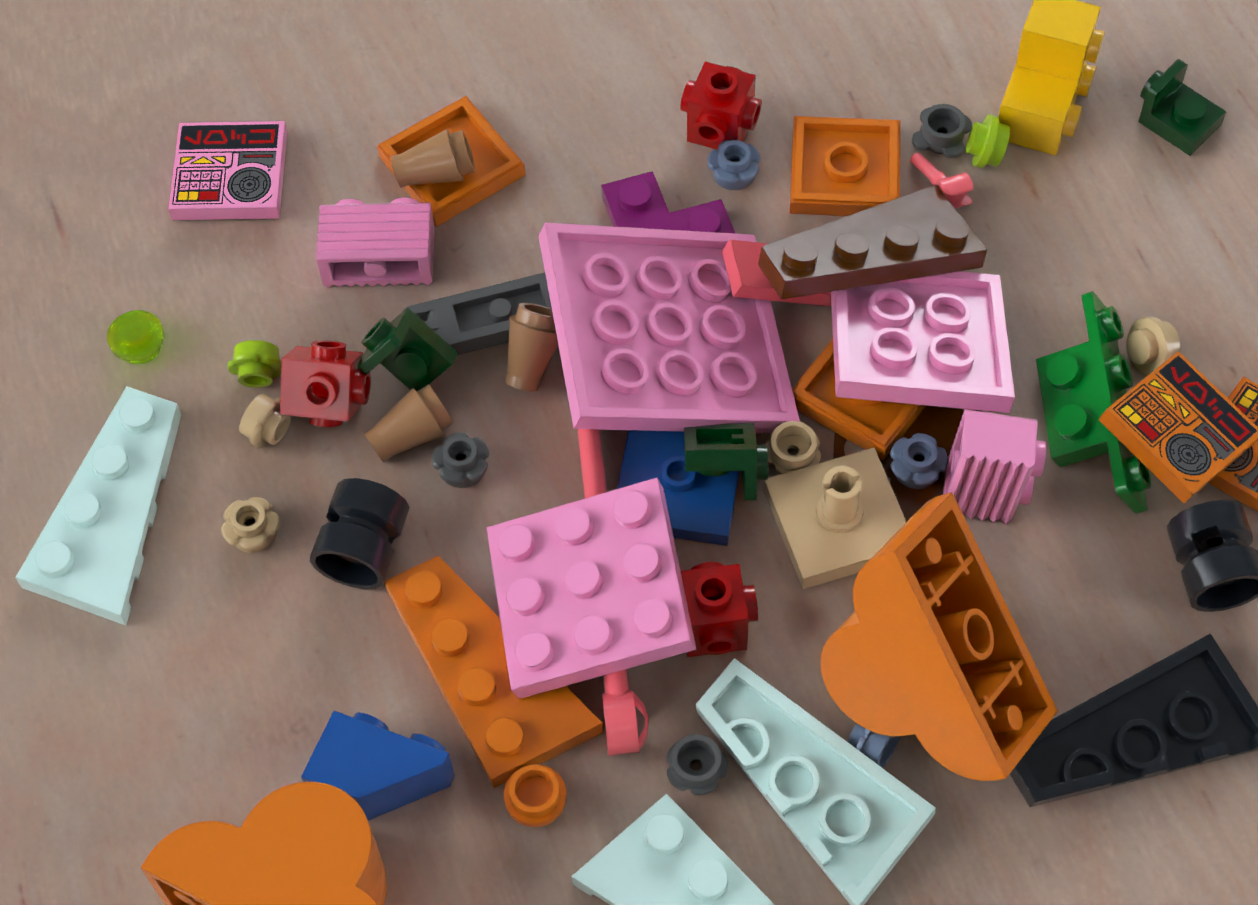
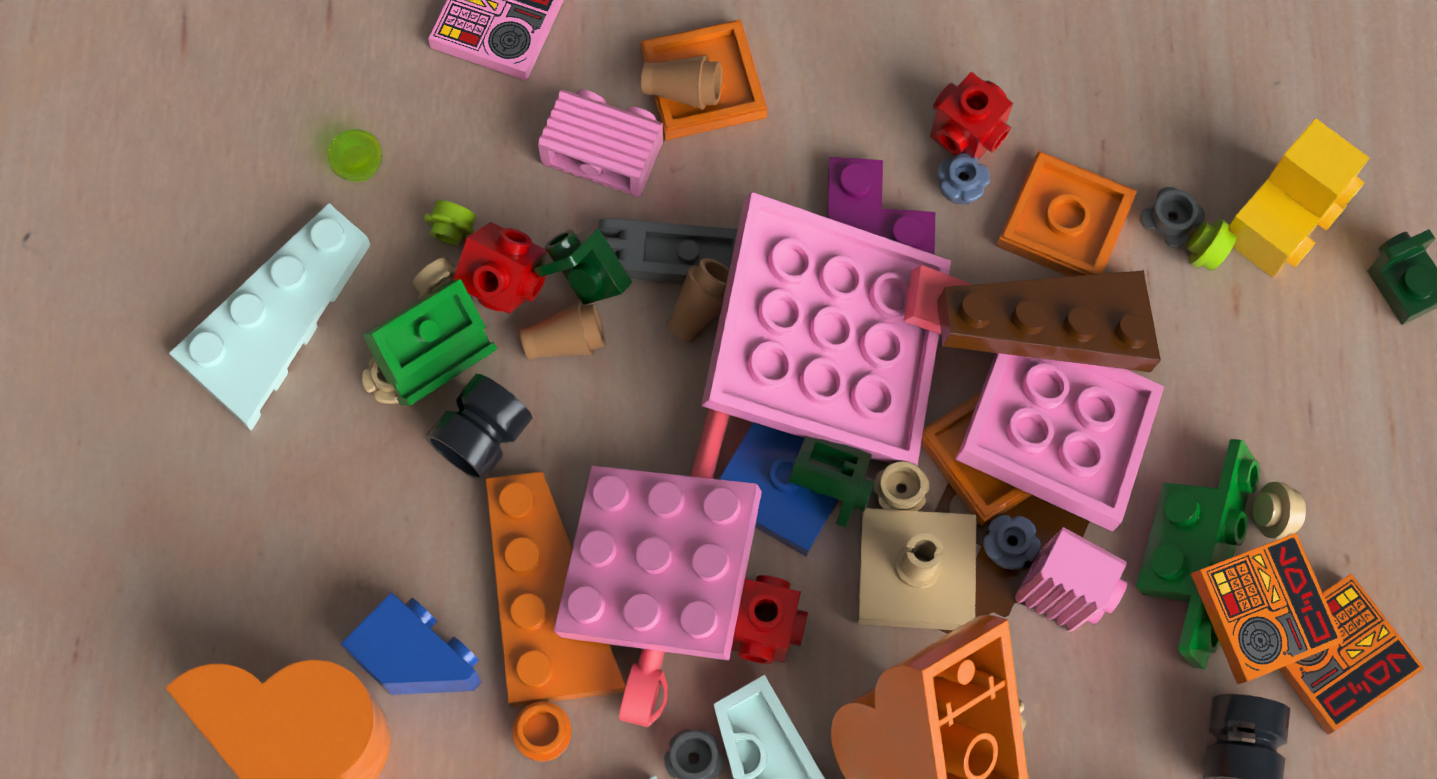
camera: 15 degrees right, 10 degrees up
dark grey plate [432,433,489,488] -> none
coral hand [910,152,973,209] -> none
none -> green plate [362,279,497,406]

